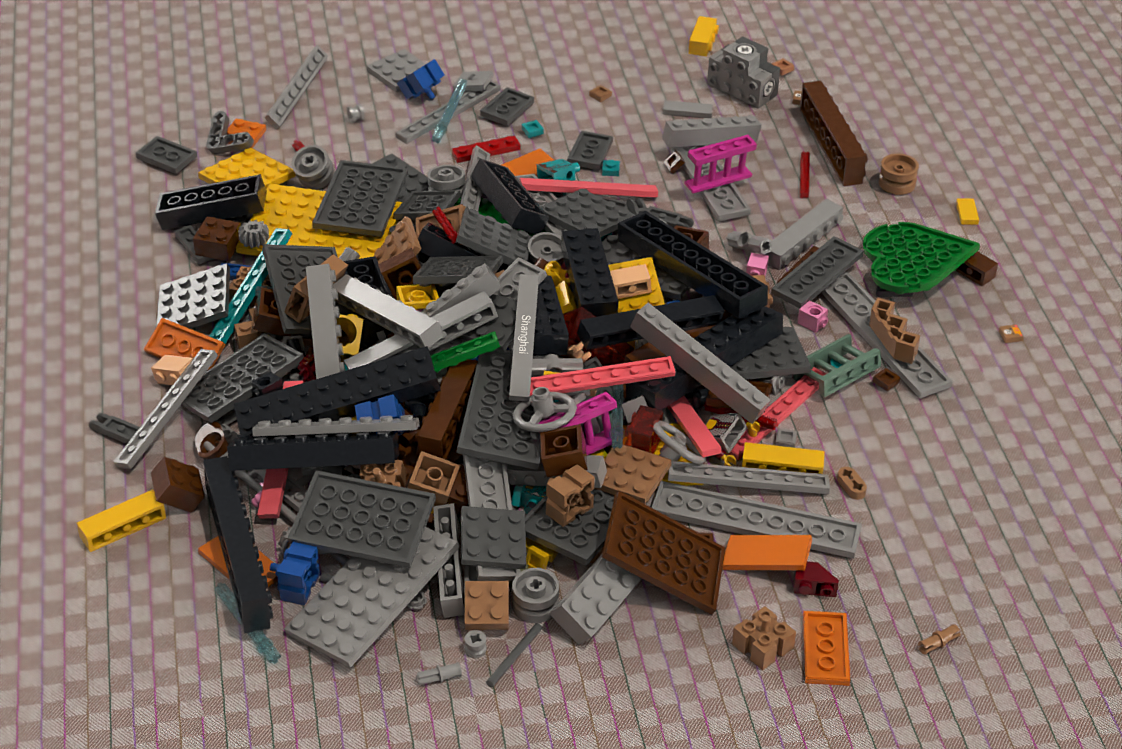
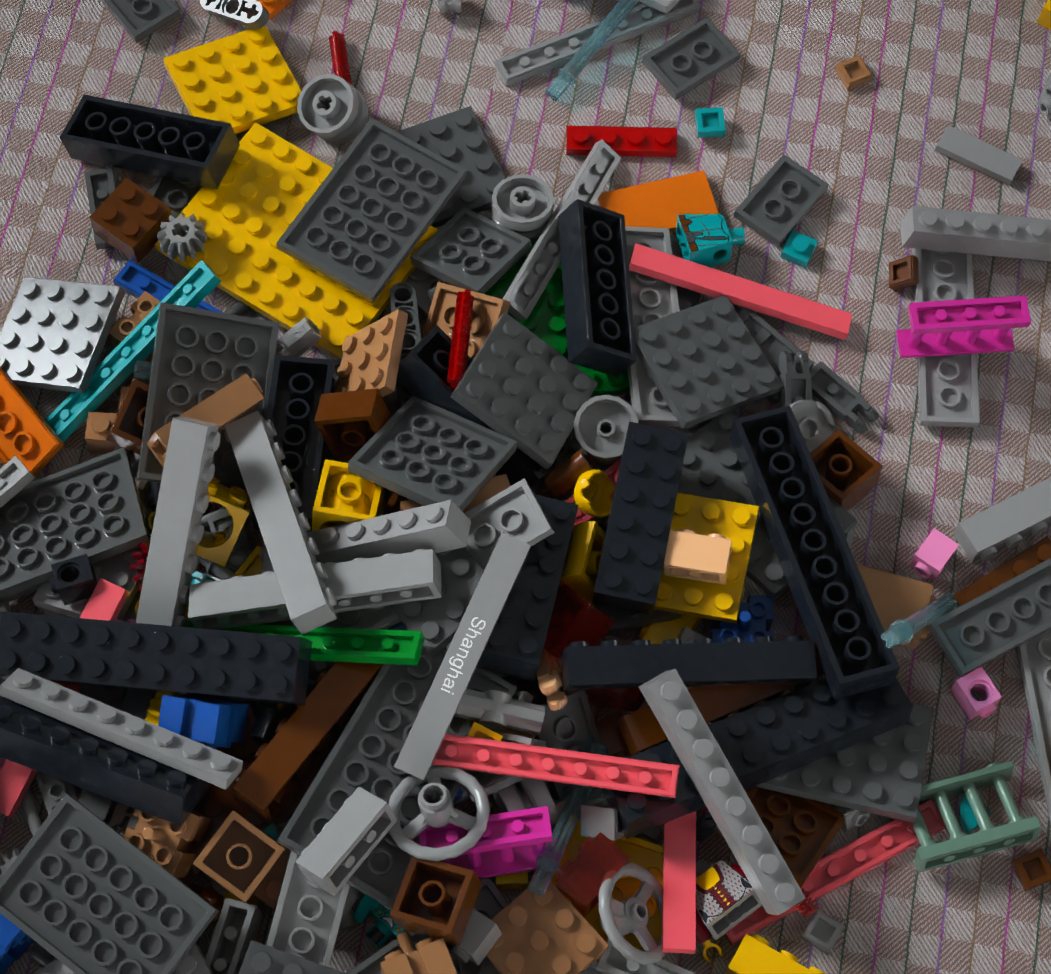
camera: 20 degrees right, 25 degrees up
light grey piece [726,231,773,255] -> none
none -> light grey brick [295,787,398,896]
none -> clear light blue axle [881,593,957,648]

